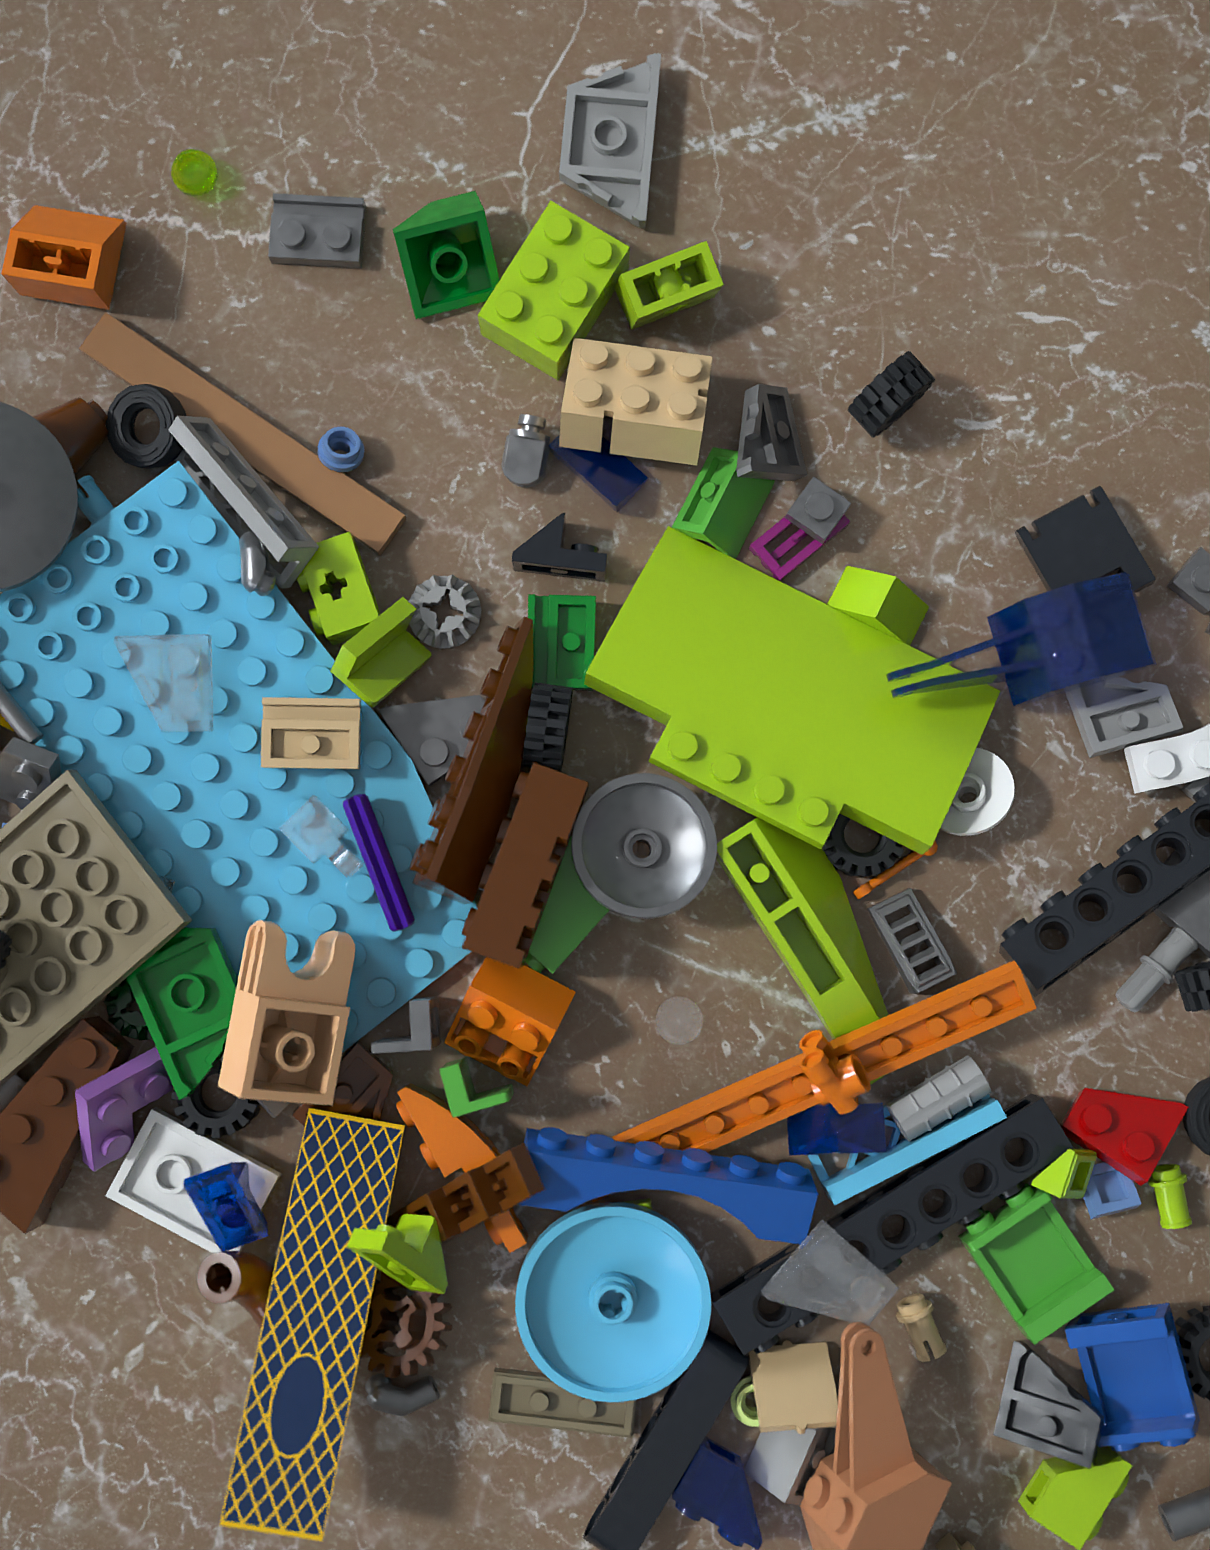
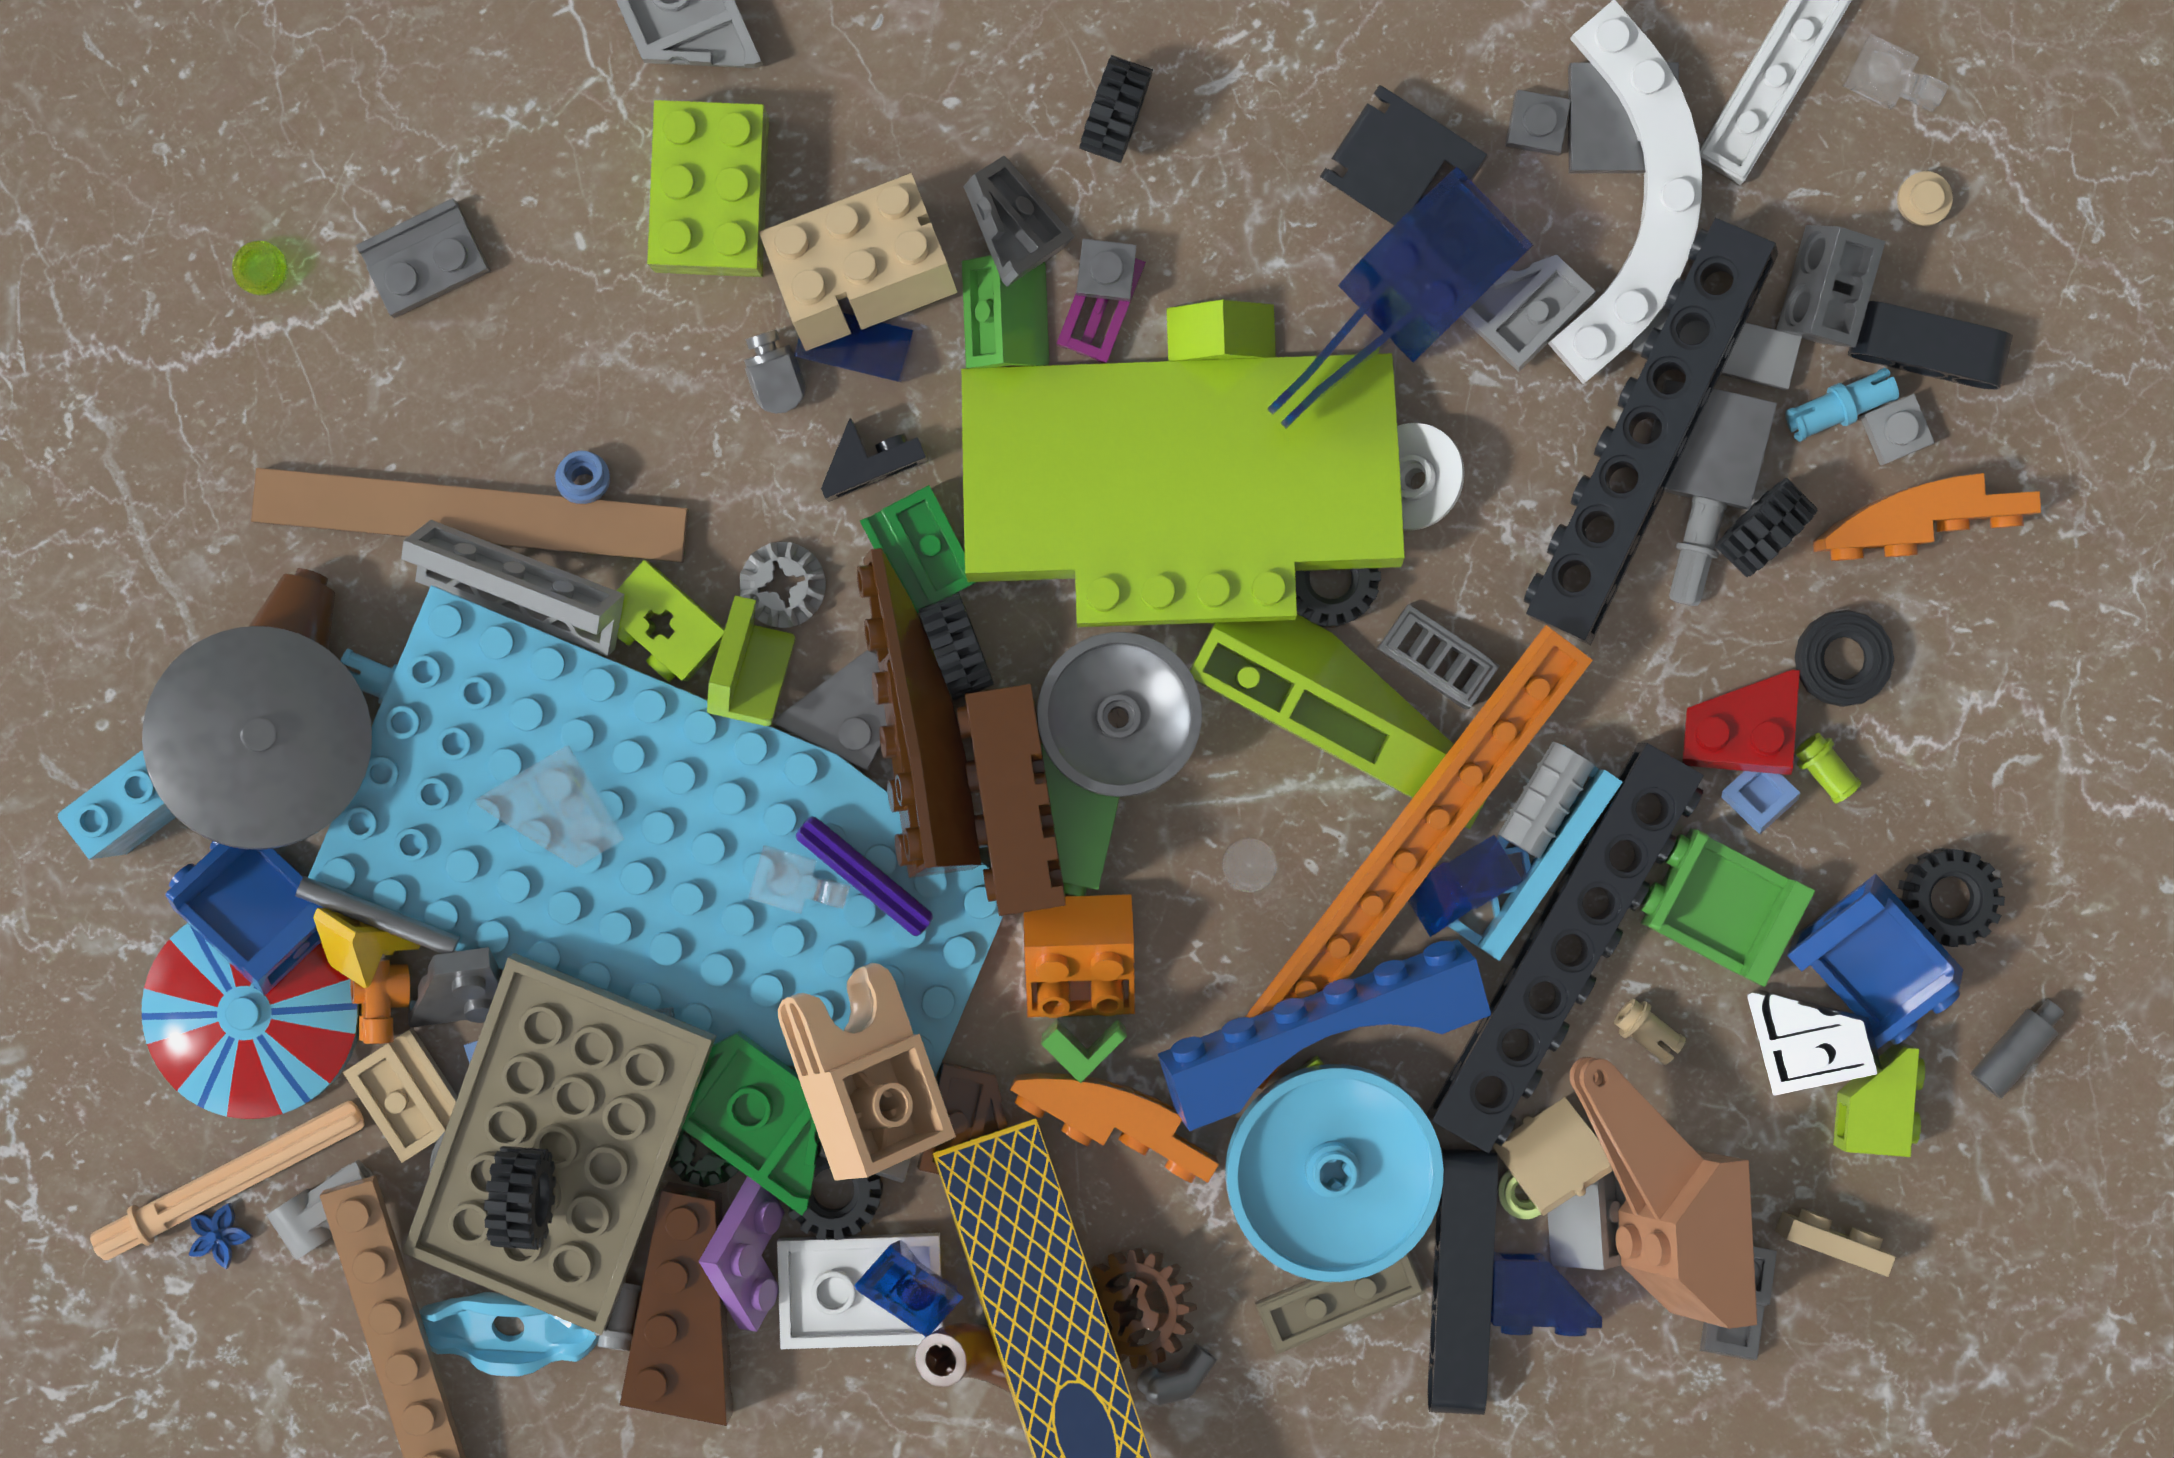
camera: 30 degrees left, 5 degrees up
orange slope [1,205,127,310] -> none
black tyre [106,384,187,469] -> none
flat silver arm [239,531,276,596] -> none
tan plate [261,697,361,769] -> none
lime slope [347,1214,448,1294] -> none
flat silver panel [371,996,441,1053] -> none
reddish brown slope [385,1143,545,1246] -> none
green slope [392,191,500,319] -> none
lime brick [614,241,724,330] -> none
clear wing [761,1219,900,1326] -> none
orange plate [799,1030,871,1114] -> none
orange hinge [853,841,938,900] -> none
lime slope [1031,1149,1097,1199] -> none

